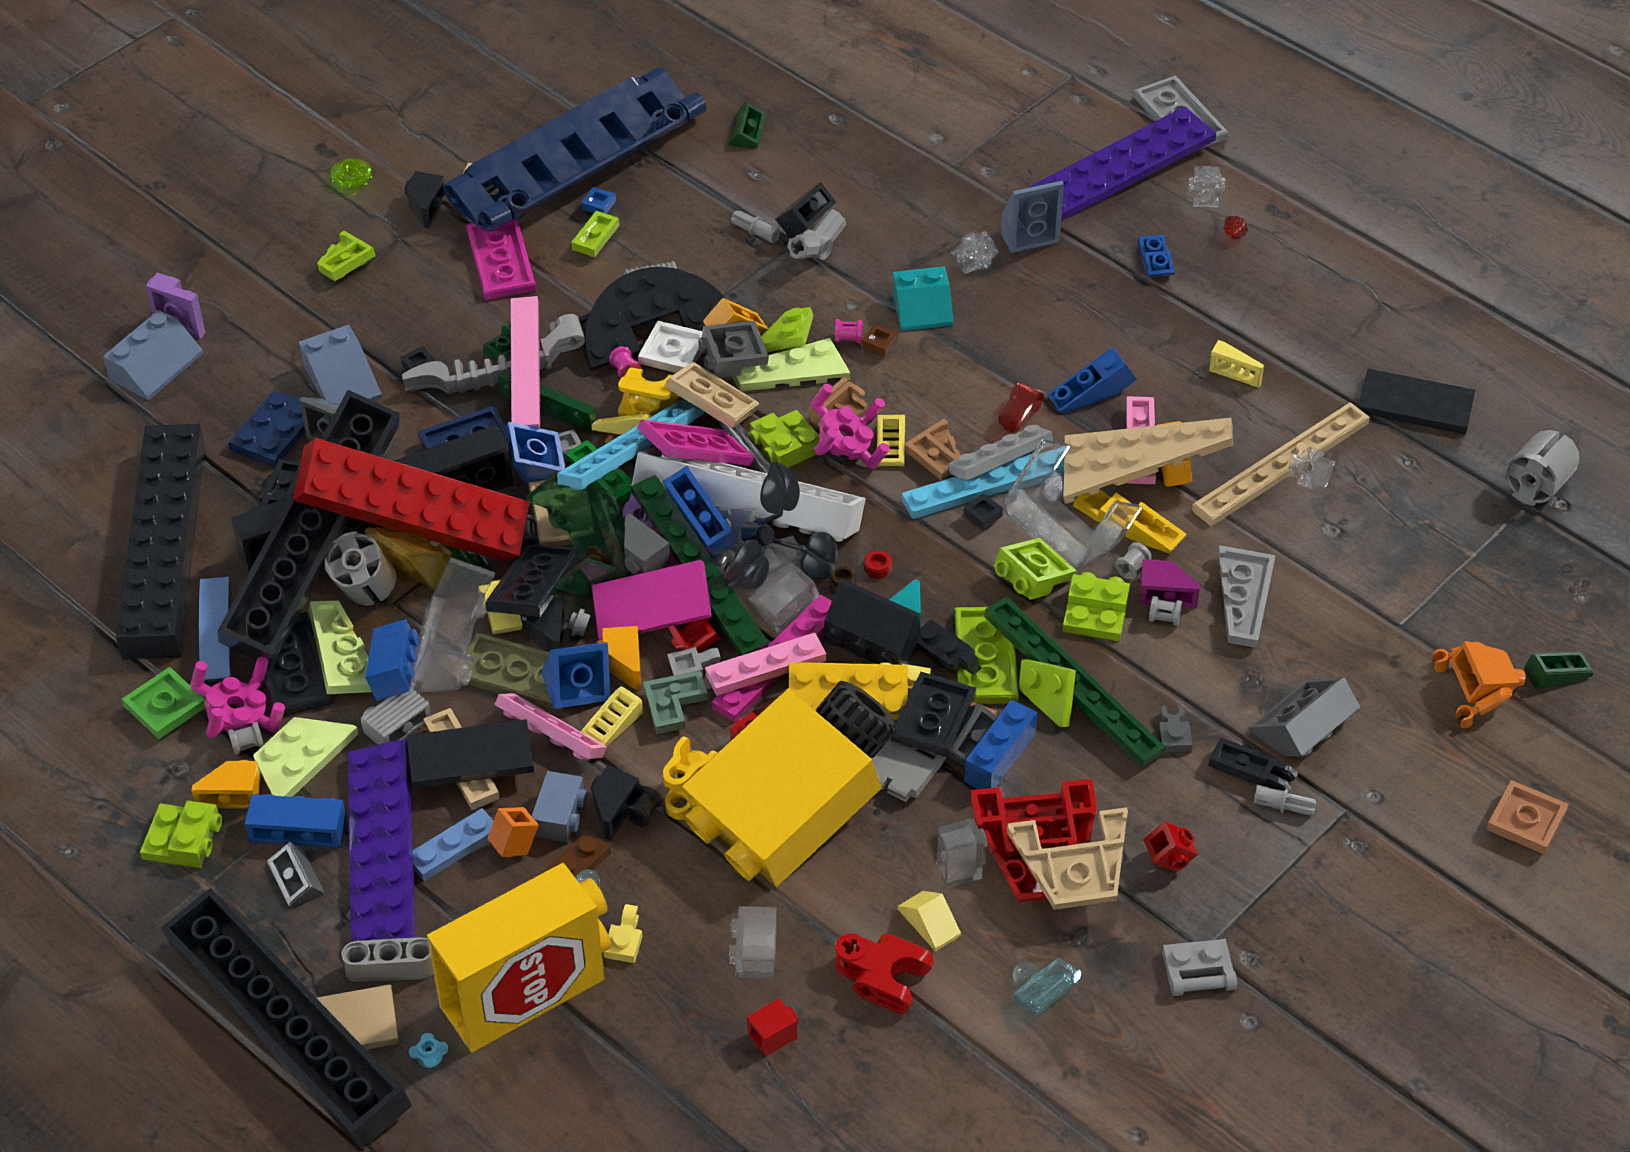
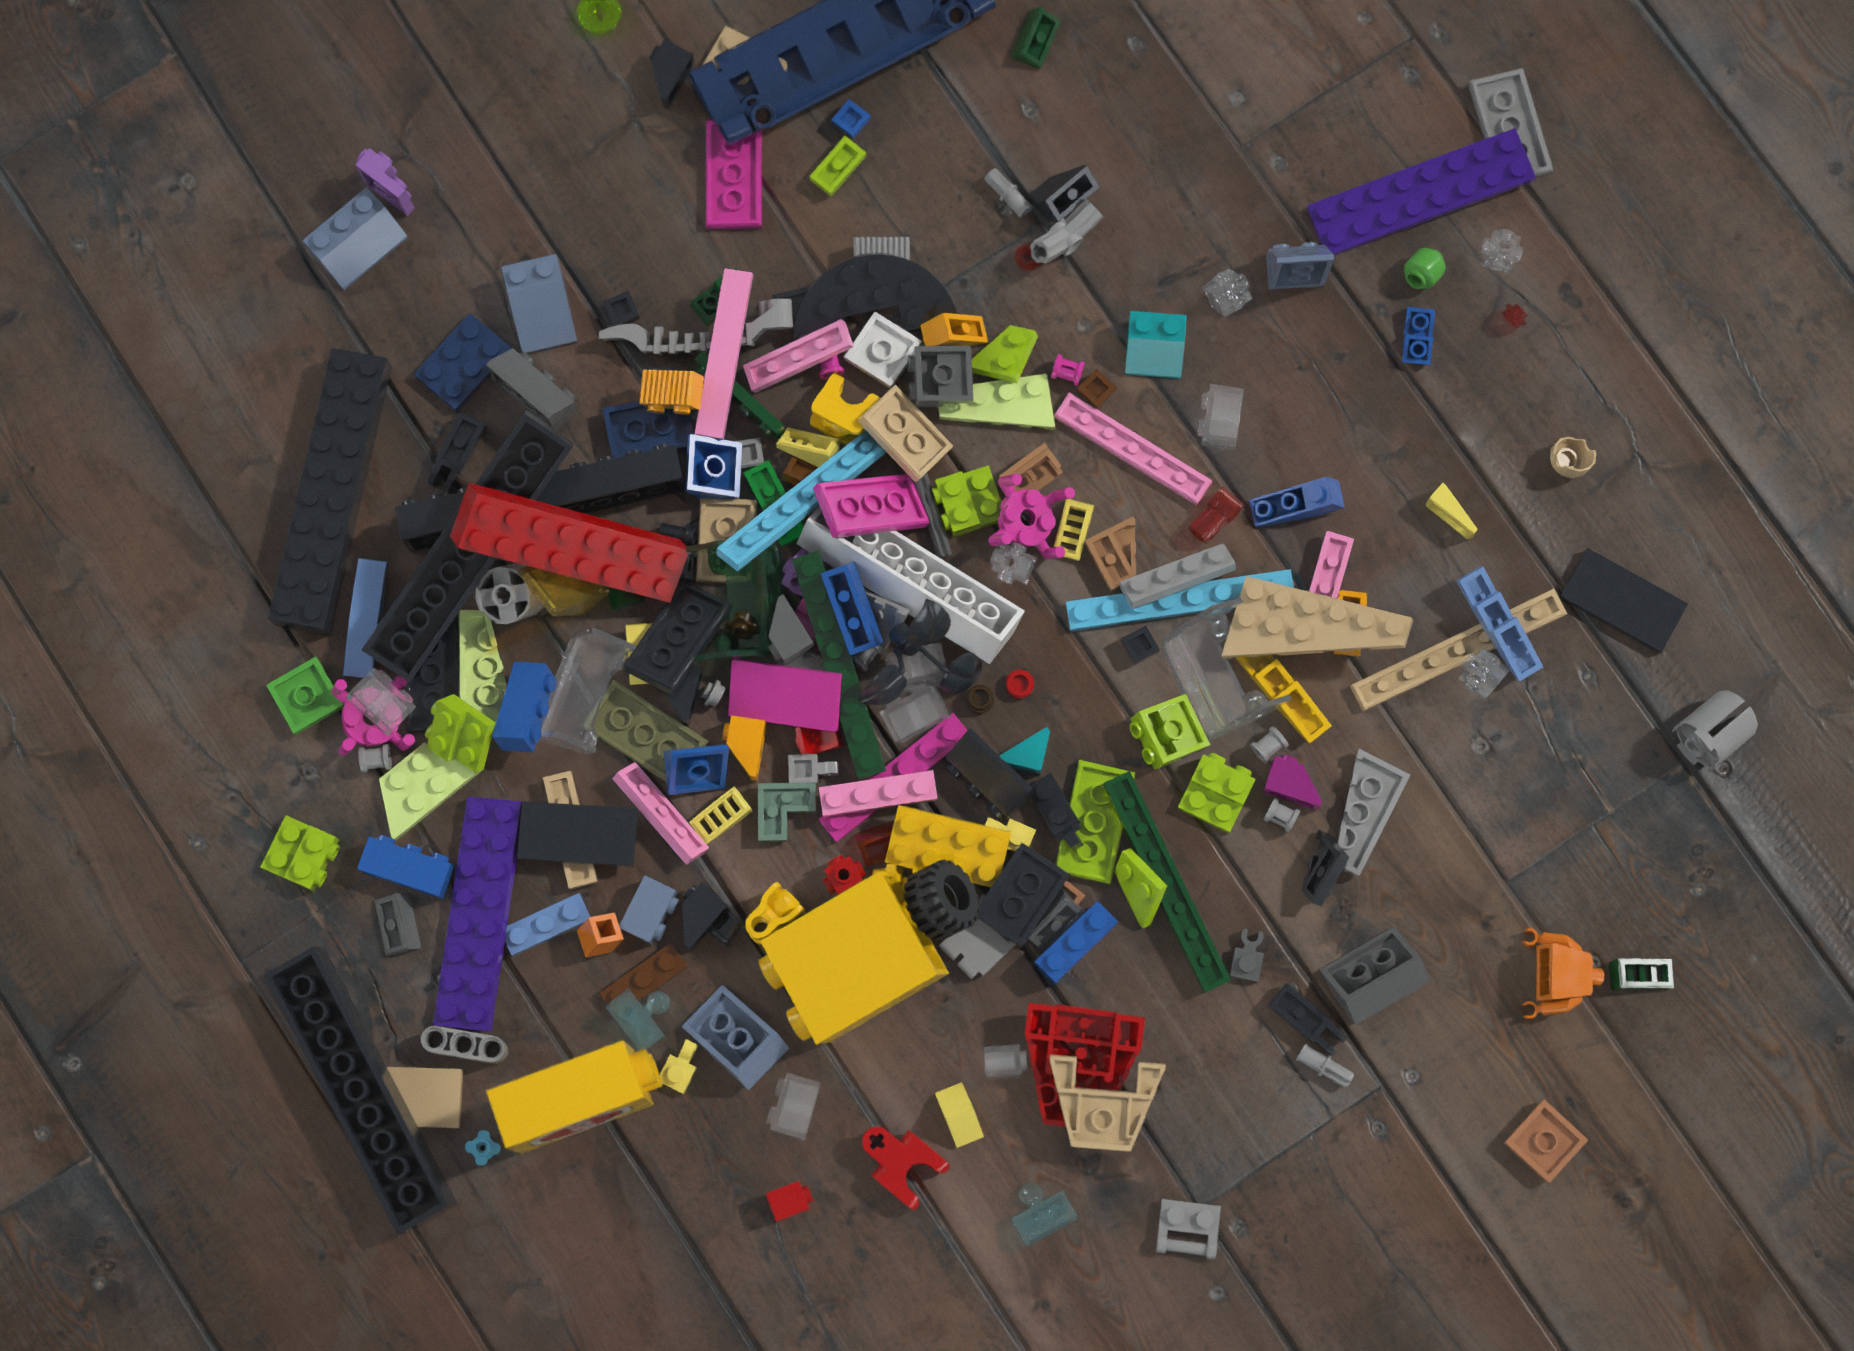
camera: 15 degrees right, 30 degrees up
light orange slope [191,760,262,809] -> none
lime wing [317,231,376,281] -> none
light grey brick [361,687,431,745] -> none
red brick [1143,821,1199,872] -> none
none -> clear brick [346,667,416,736]
none -> lime plate [425,694,496,773]
none -> light orange brick [639,370,704,414]
none -> sand blue slope [682,985,789,1091]
none -> bright pink plate [743,319,854,393]
none -> clear brick [990,541,1037,585]
none -> clear red plate [1014,243,1041,271]
none -> bright pink tile [1054,392,1212,506]
none -> clear brick [1197,384,1244,450]
none -> black wing [1301,830,1350,906]
none -> bright green head [1404,248,1446,289]
none -> medium blue slope [1456,566,1543,681]
none -> tan hair [1550,437,1596,479]

